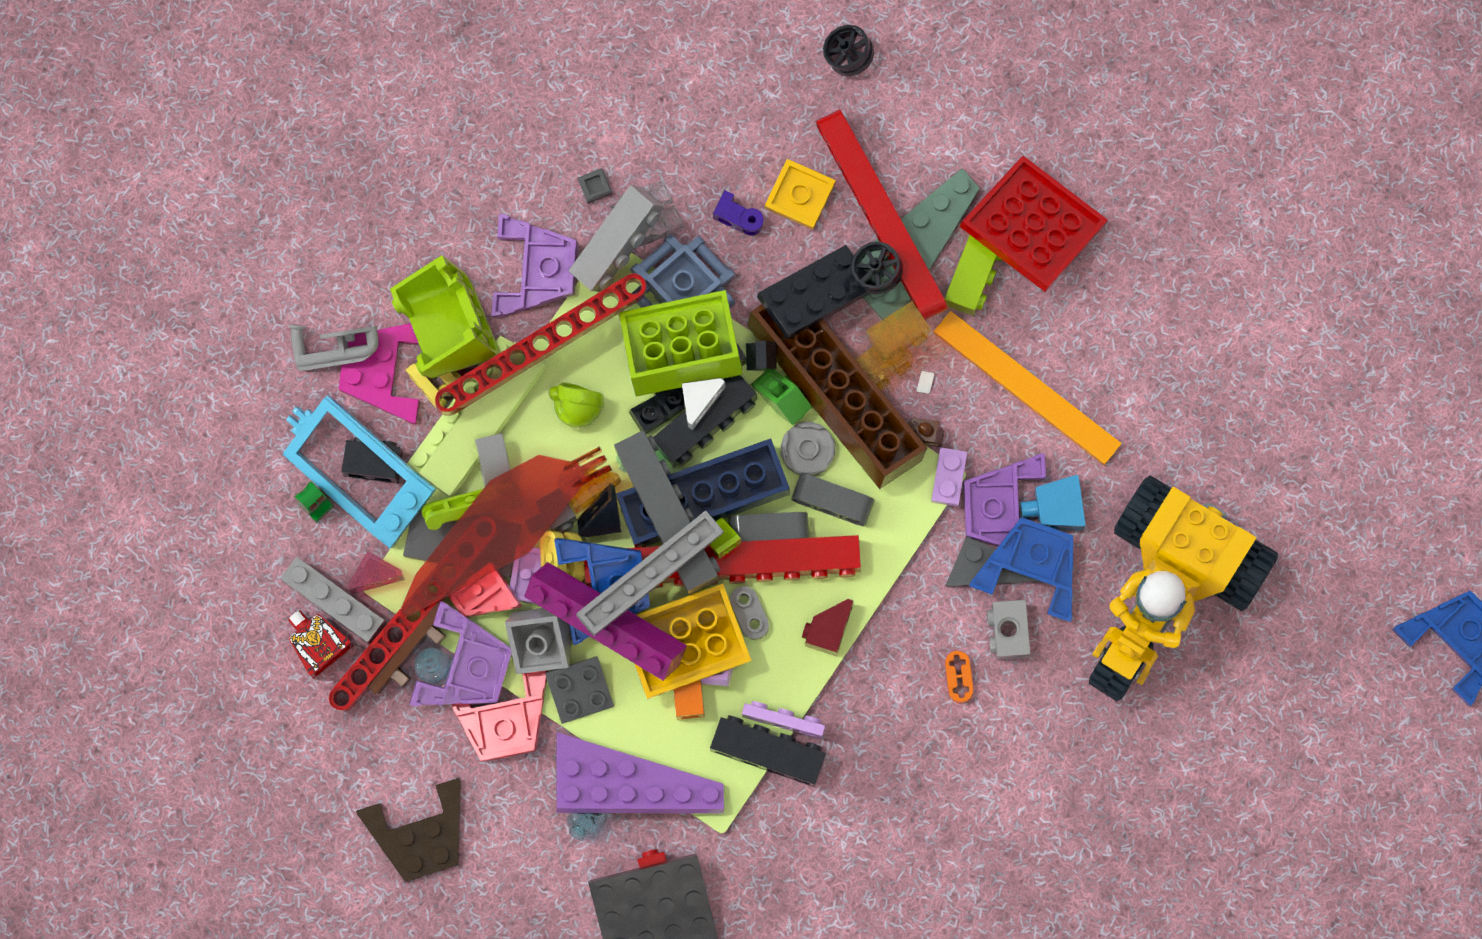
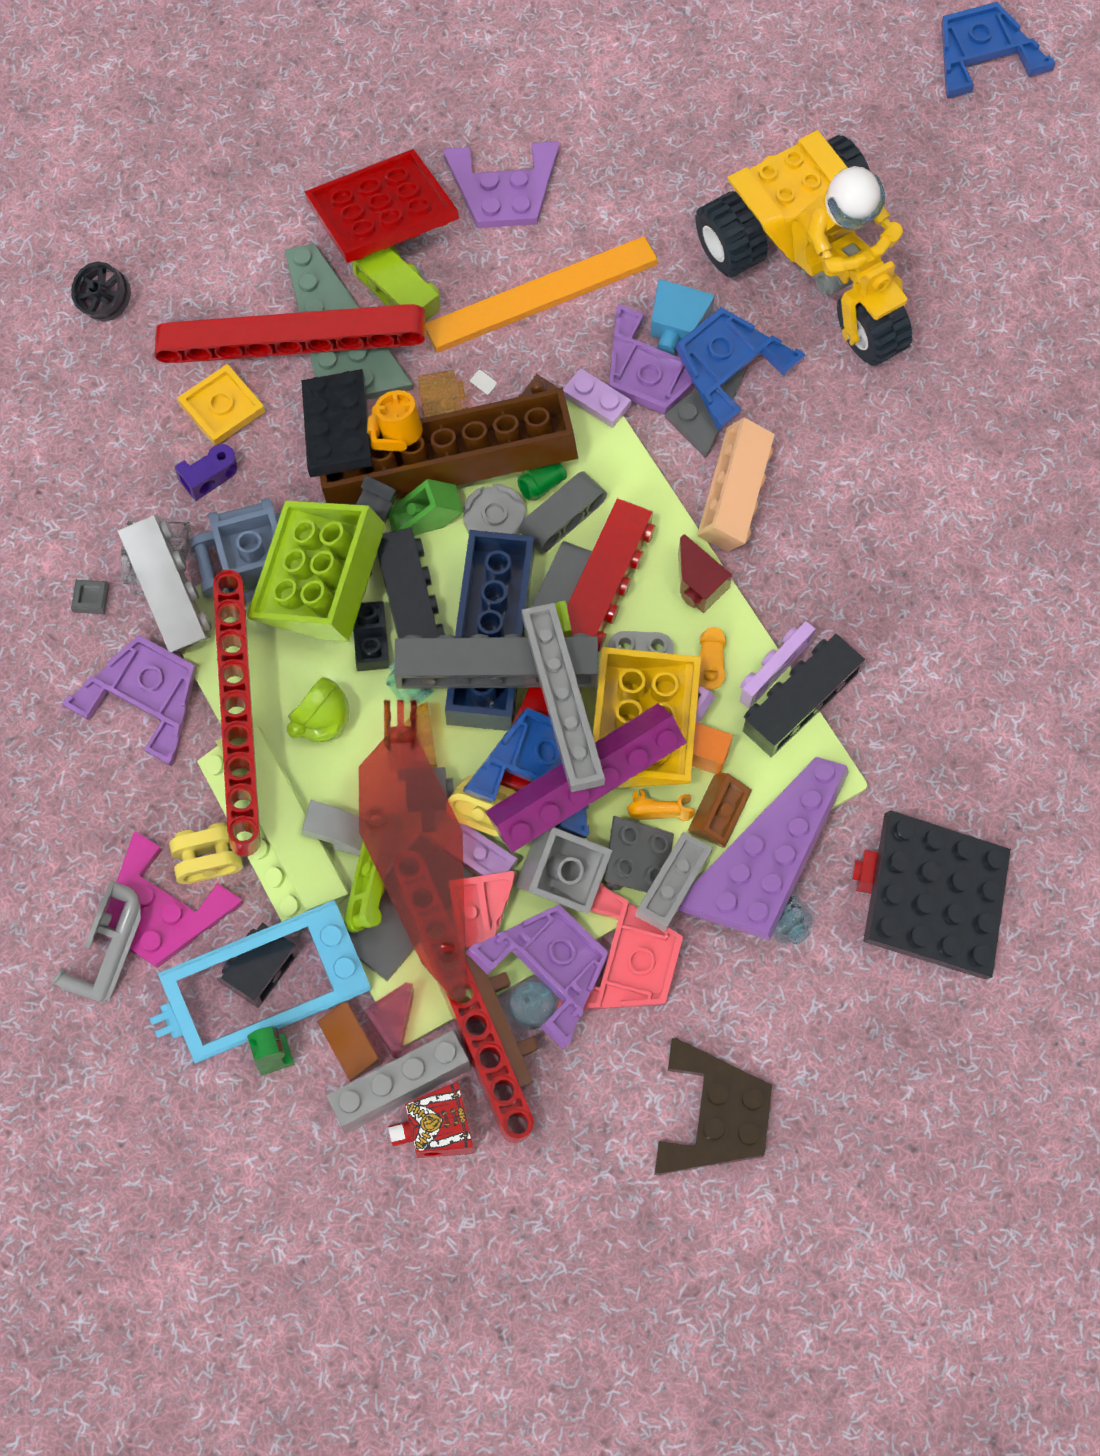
camera: 70 degrees left, 10 degrees down
lime windscreen [390,255,499,378] -> none
black slope [577,483,621,538] -> none
white slope [682,378,725,430] -> none
black wheel [852,241,903,294] -> none
clear yellow brick [866,302,930,363] -> none
orange beam [945,651,973,704] -> none
light grey brick [987,600,1030,660] -> none
none -> dark orange slope [317,1001,381,1082]
none -> light orange piece [367,390,423,451]
none -> medium lavender wing [443,141,559,228]
none -> green cone [517,463,567,500]
none -> light orange piece [627,789,695,821]
none -> light grey plate [635,832,713,932]
none -> dark orange slope [688,773,752,848]
none -> light nougat brick [697,417,775,552]
none -> light orange piece [699,627,726,690]

